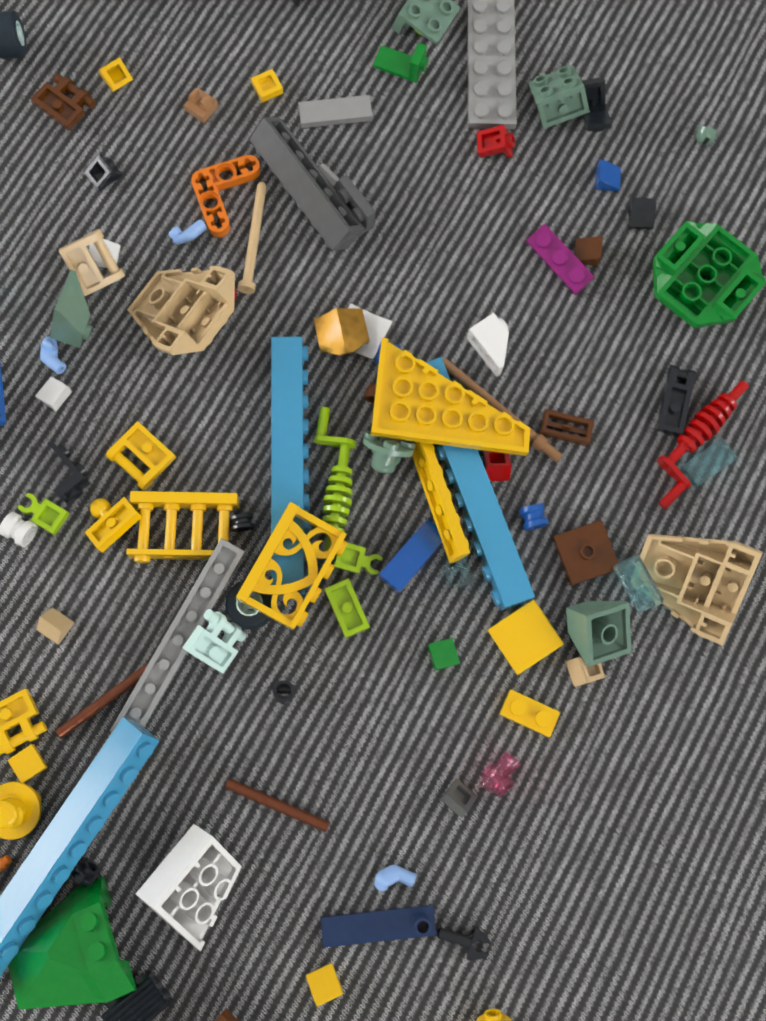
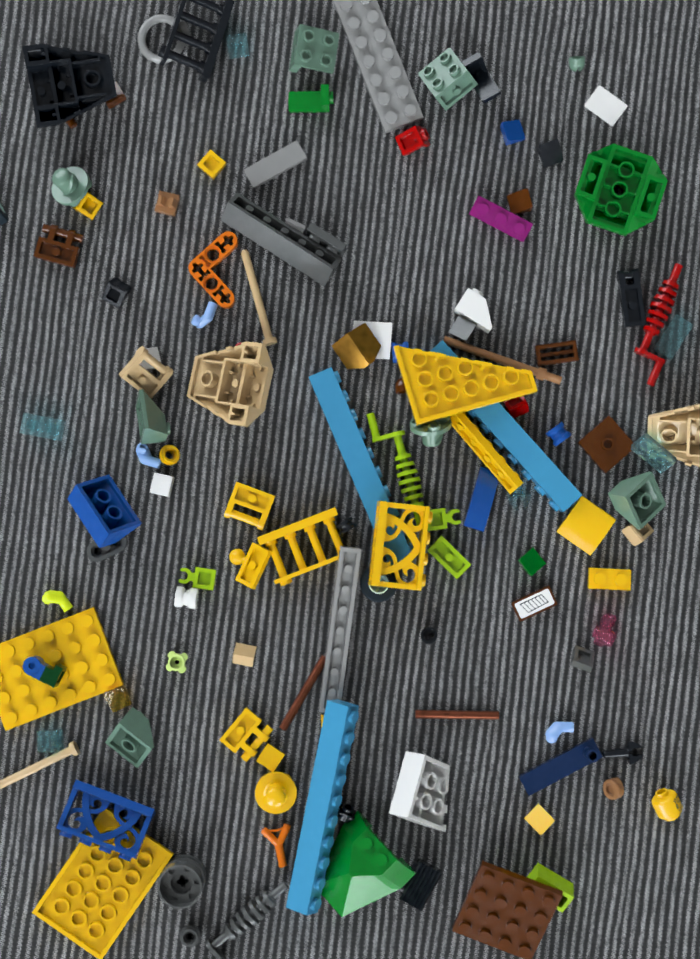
camera: 15 degrees left, 10 degrees up
black bracket [47,440,91,504] -> none
light aqua plate [182,609,246,674] -> none
none -> sand green plate [51,166,92,207]
none -> yellow plate [159,445,180,465]
none -> slope [448,315,477,343]
none -> tile [511,585,557,622]
none -> white sticker [584,86,628,127]
none -> medium nougat tile [603,777,624,800]

